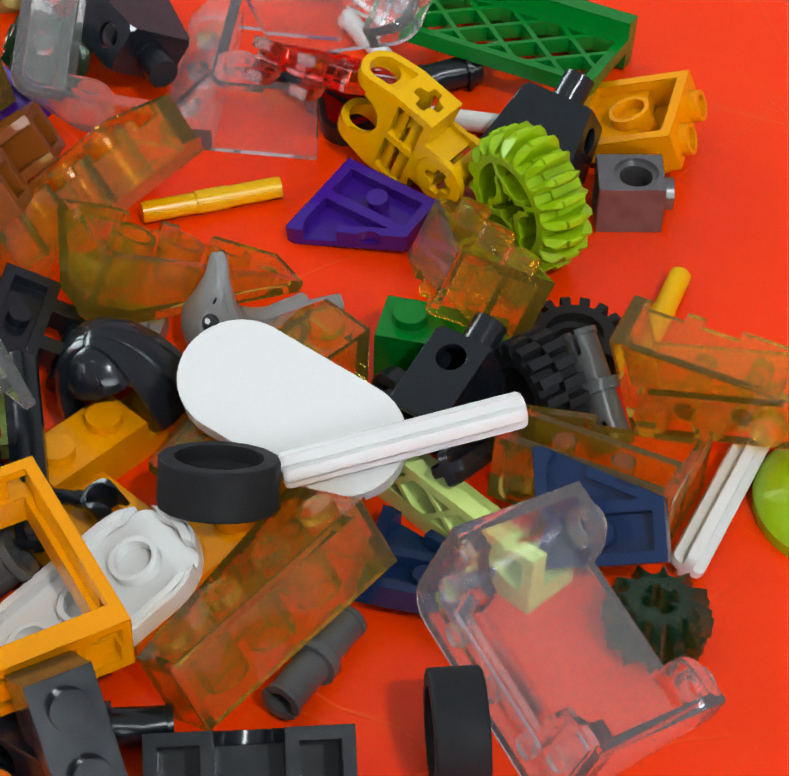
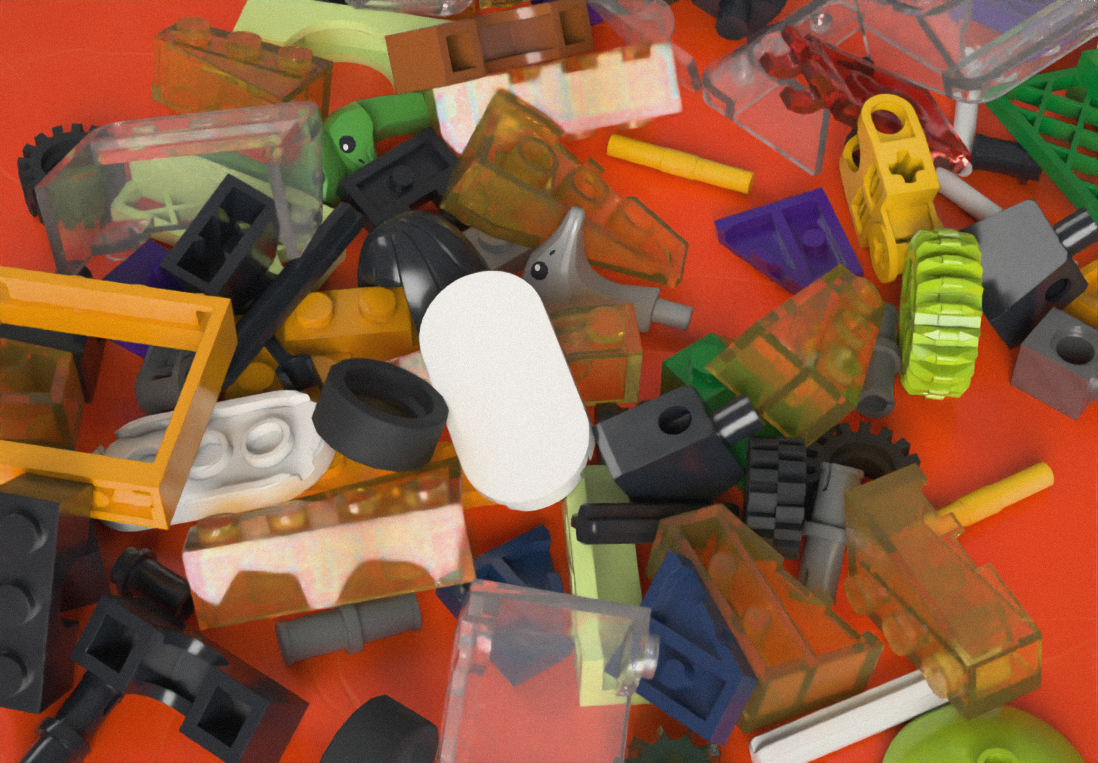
camera: 40 degrees right, 5 degrees up
white axle [278,391,528,489] -> none

